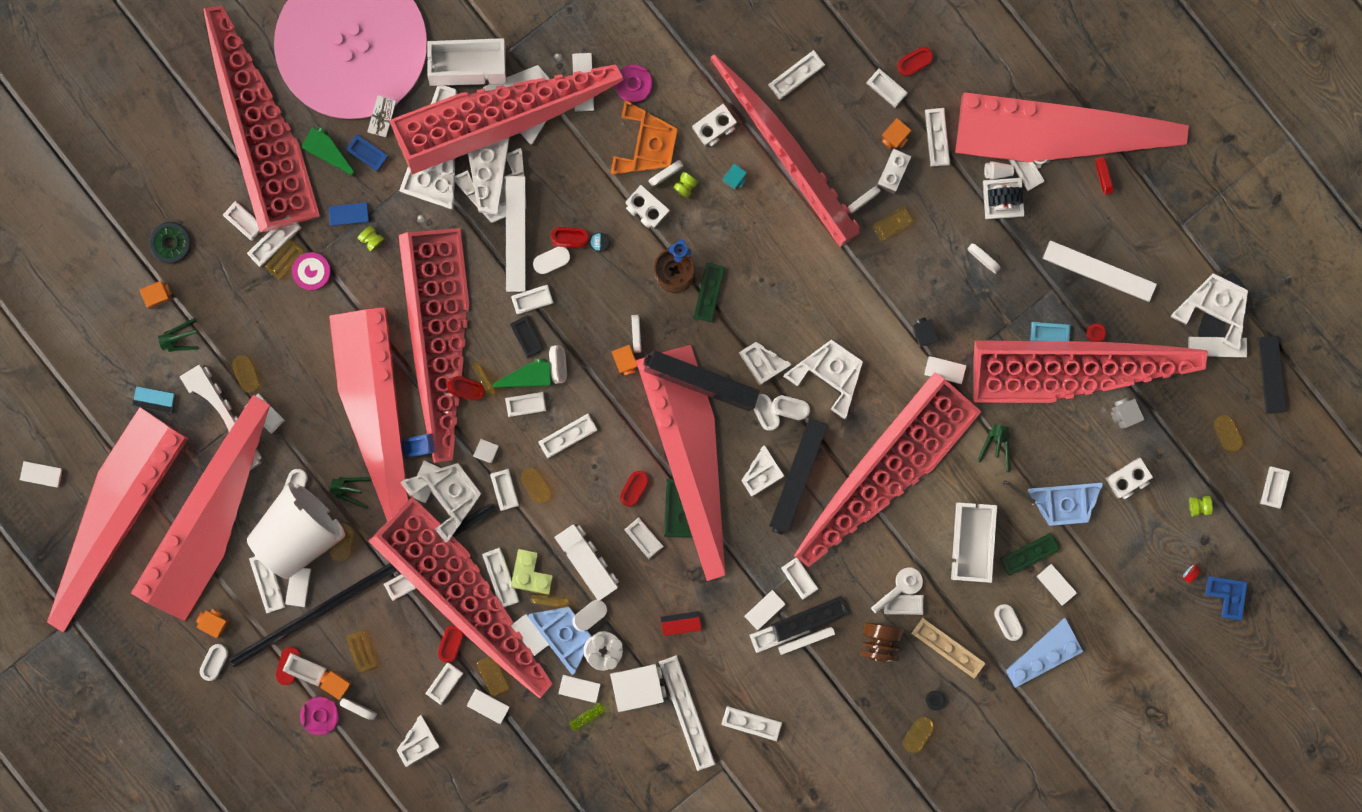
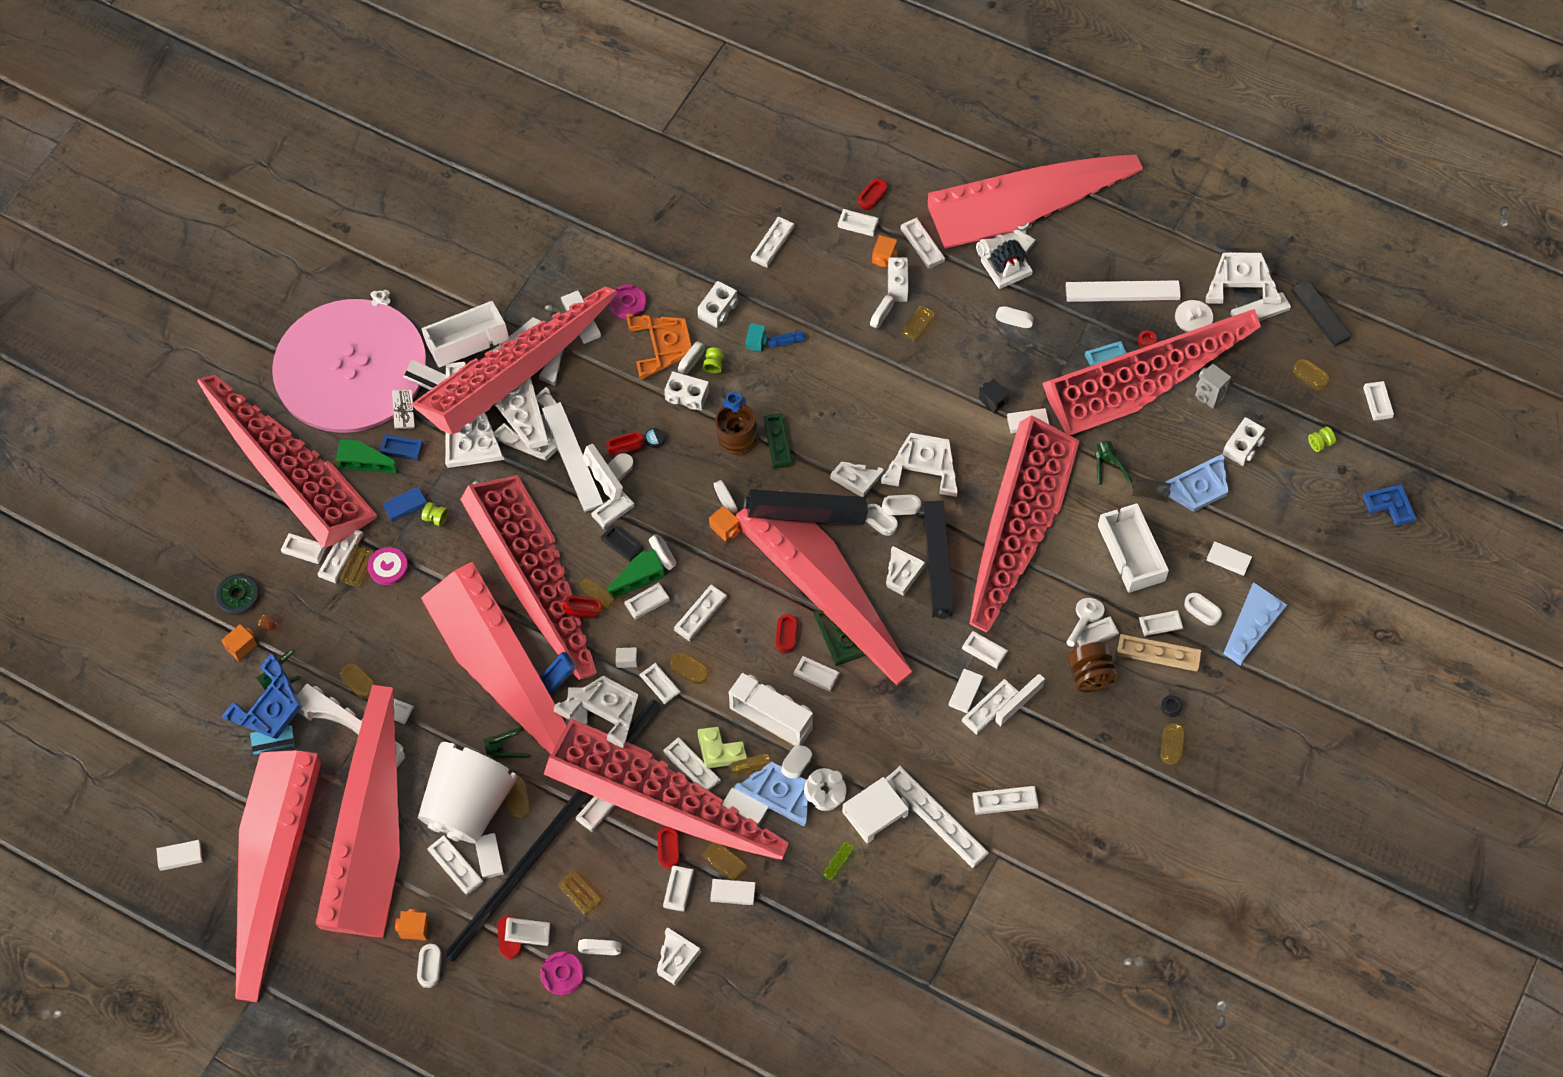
camera: 20 degrees left, 25 degrees down
orange brick [320,670,352,700] -> none
white tile [558,675,600,703] -> none
red tile [661,611,701,636] -> none
coral wedge [711,55,860,247] -> none
black tile [771,596,849,642] -> none
dark green tile [999,533,1060,576] -> none
red tile [1095,157,1113,195] -> none
red tile [1182,564,1201,583] -> none
none -> blue wing [222,653,302,739]
none -> clear orange plate [255,615,277,630]
none -> white tile [403,359,446,390]
none -> white plate [583,444,623,501]
none -> blue axle [767,330,805,348]
none -> white tile [1139,610,1183,636]
none -> white piece [1175,300,1213,332]

